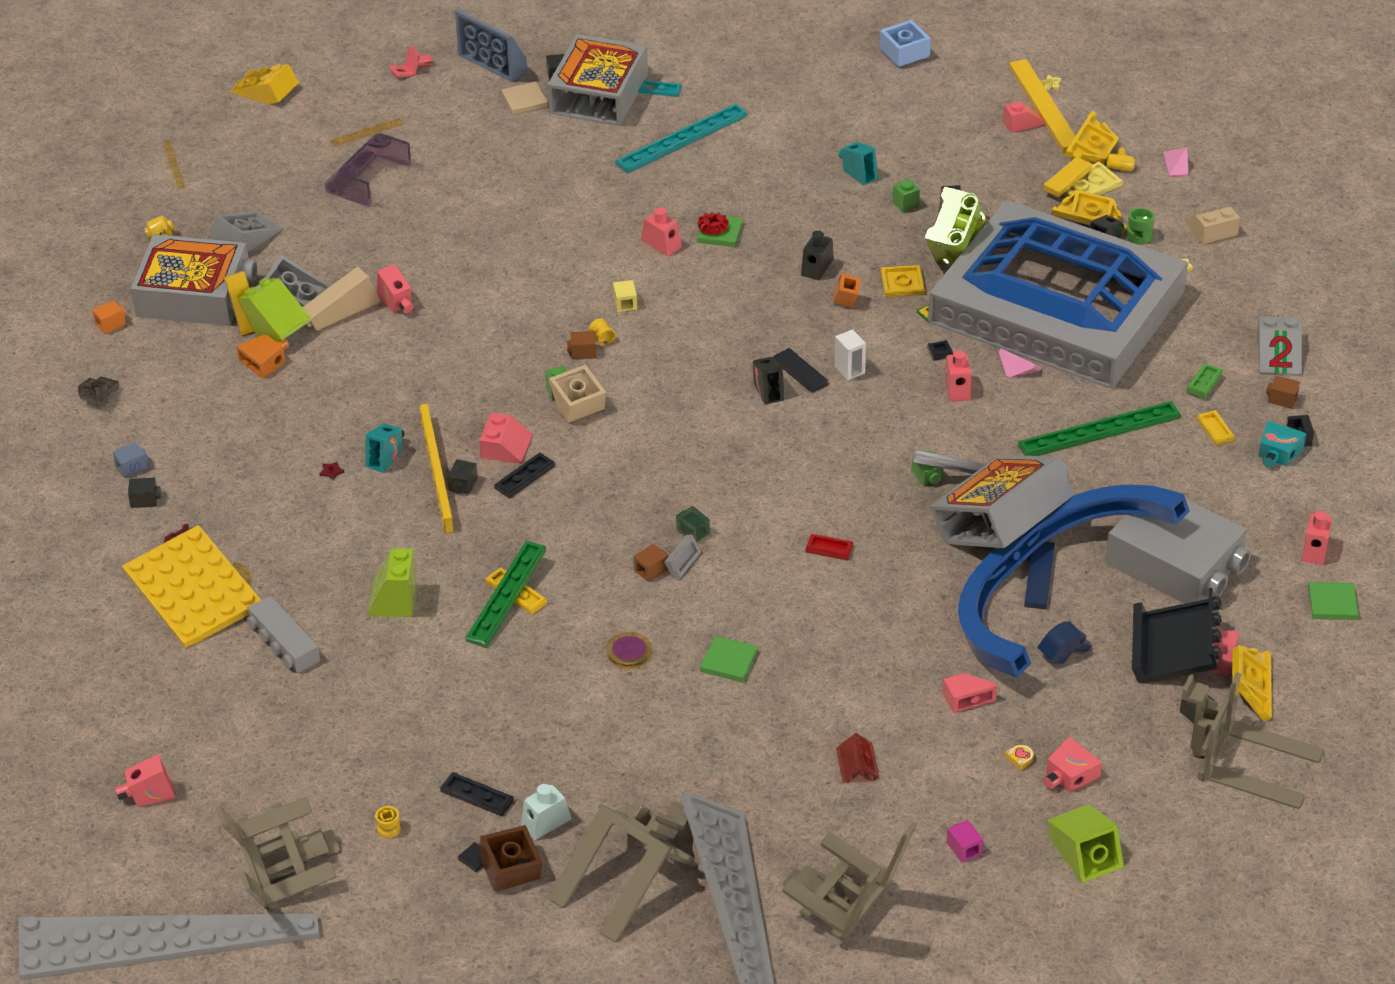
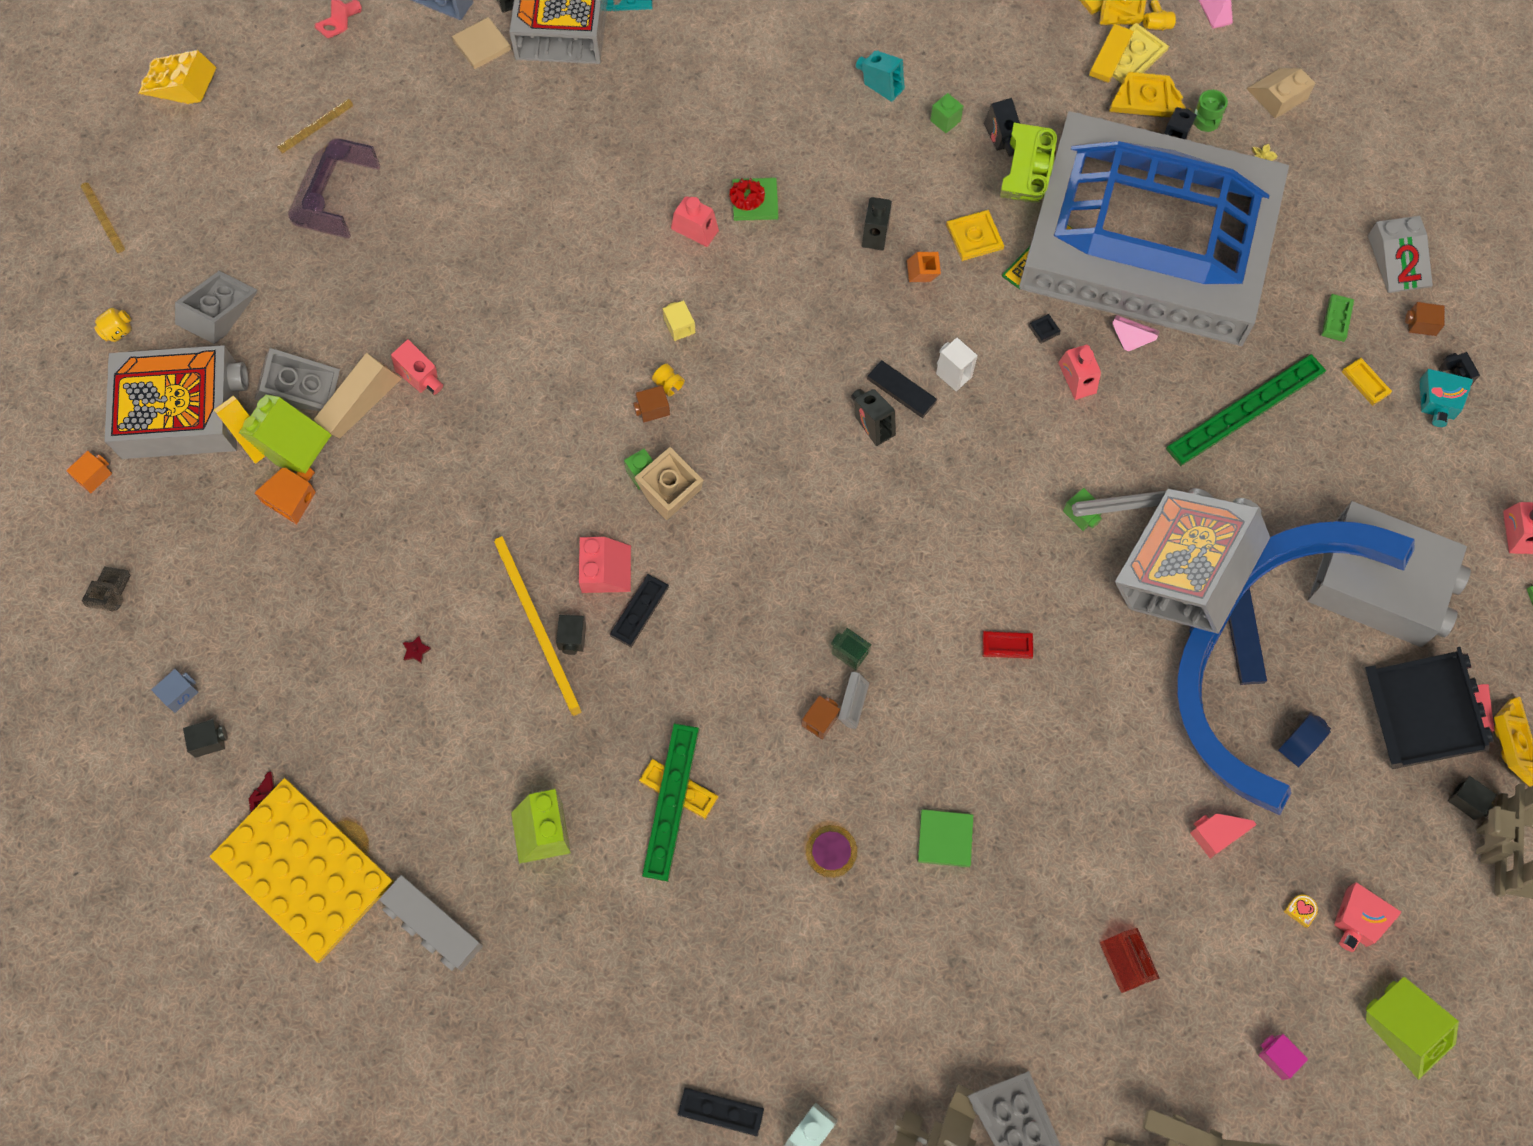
camera: 15 degrees left, 25 degrees up
teal torso [365,423,405,473] -> none
teal tile [615,103,747,173] -> none

